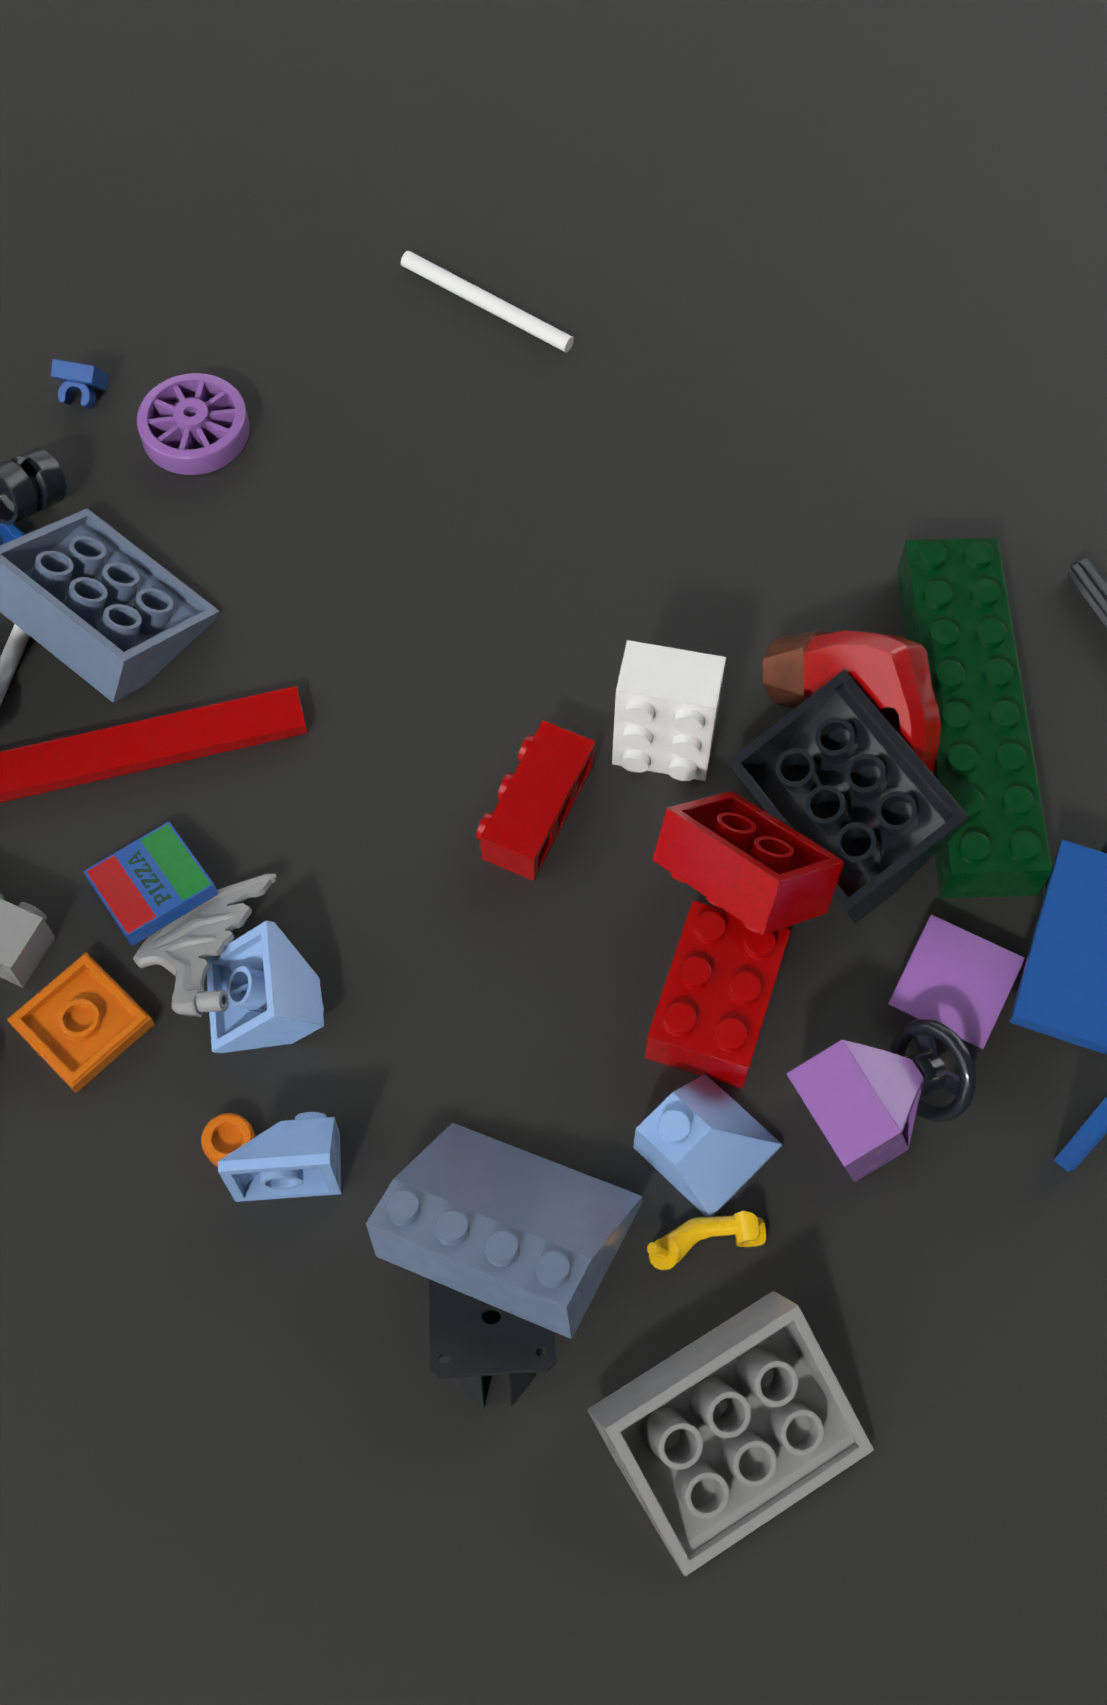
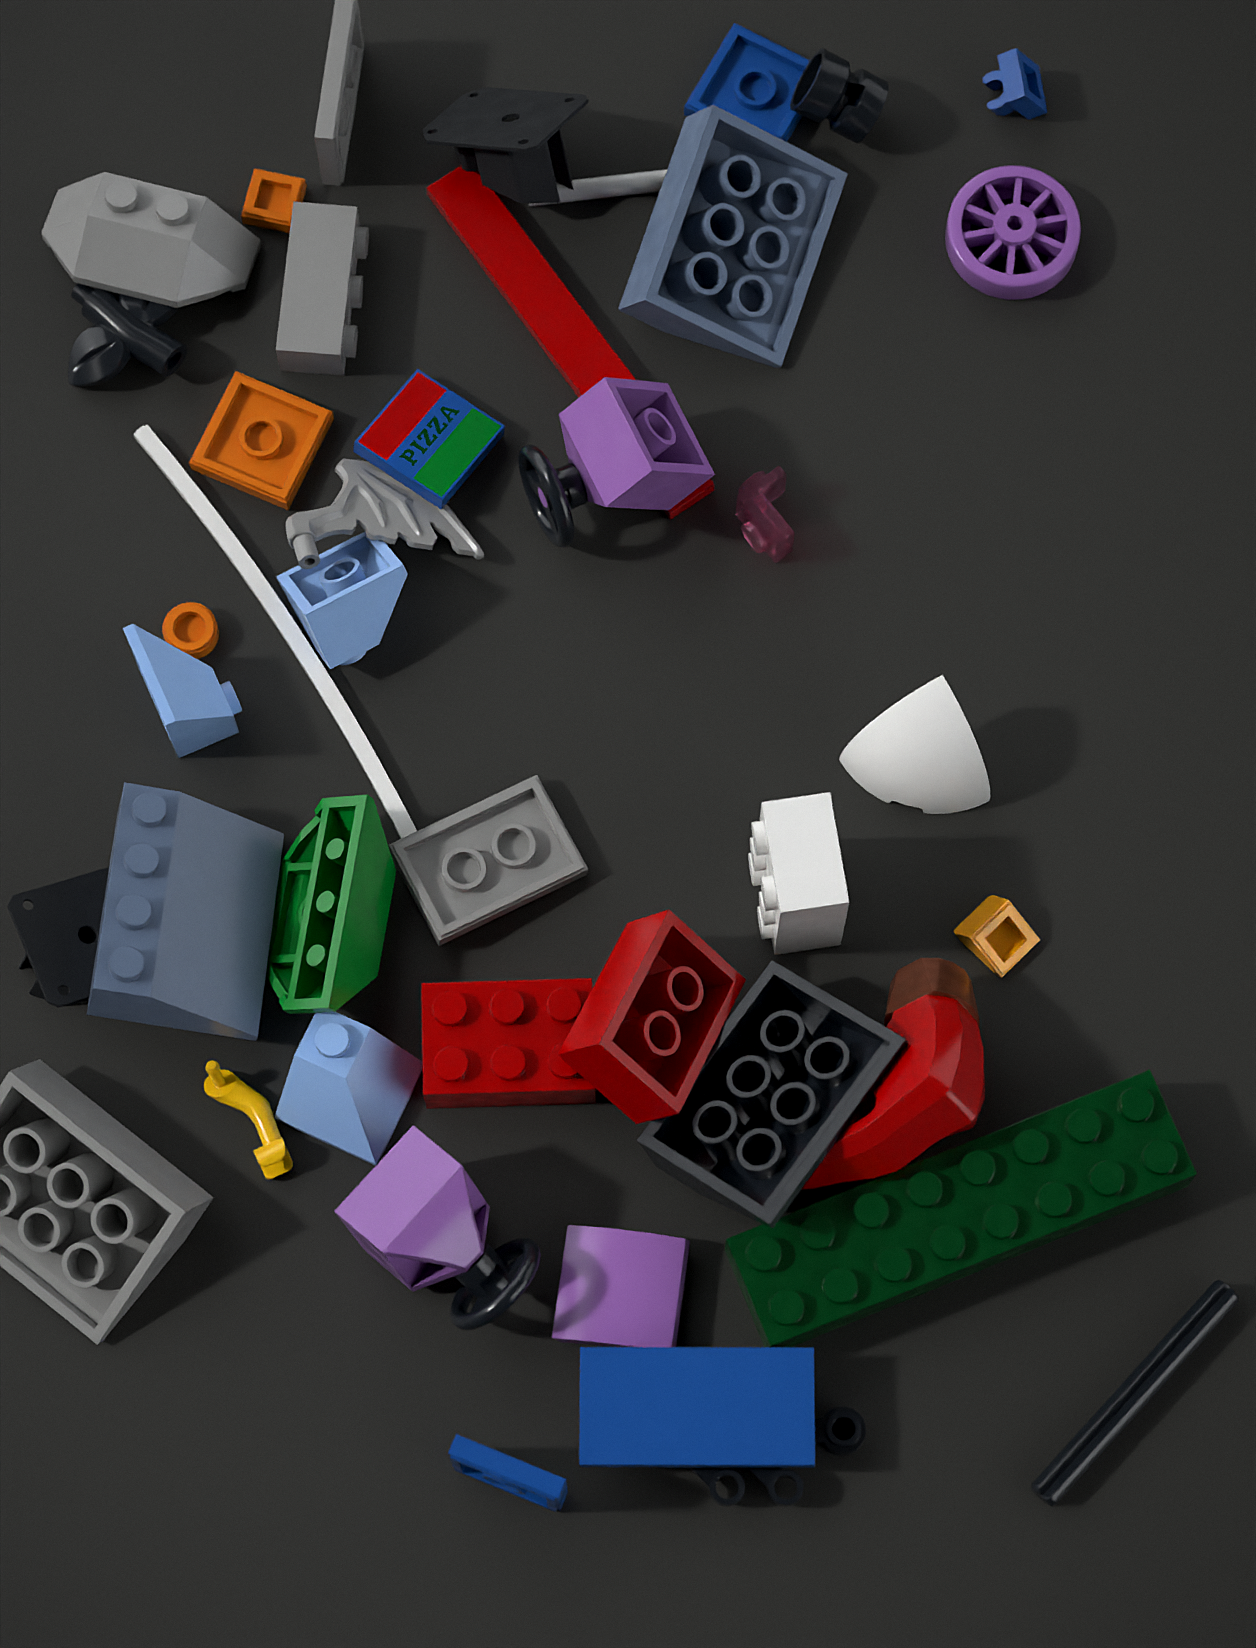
camera: 70 degrees right, 10 degrees up
red brick [476,720,596,881] -> none
none -> white piece [134,424,417,839]
none -> green wedge [266,794,396,1014]
none -> light grey tile [388,775,588,946]
none -> medium lavender piece [518,377,715,548]
none -> clear pink bracket [736,466,795,563]
none -> white brick [839,675,990,814]
none -> light orange slope [954,895,1040,978]

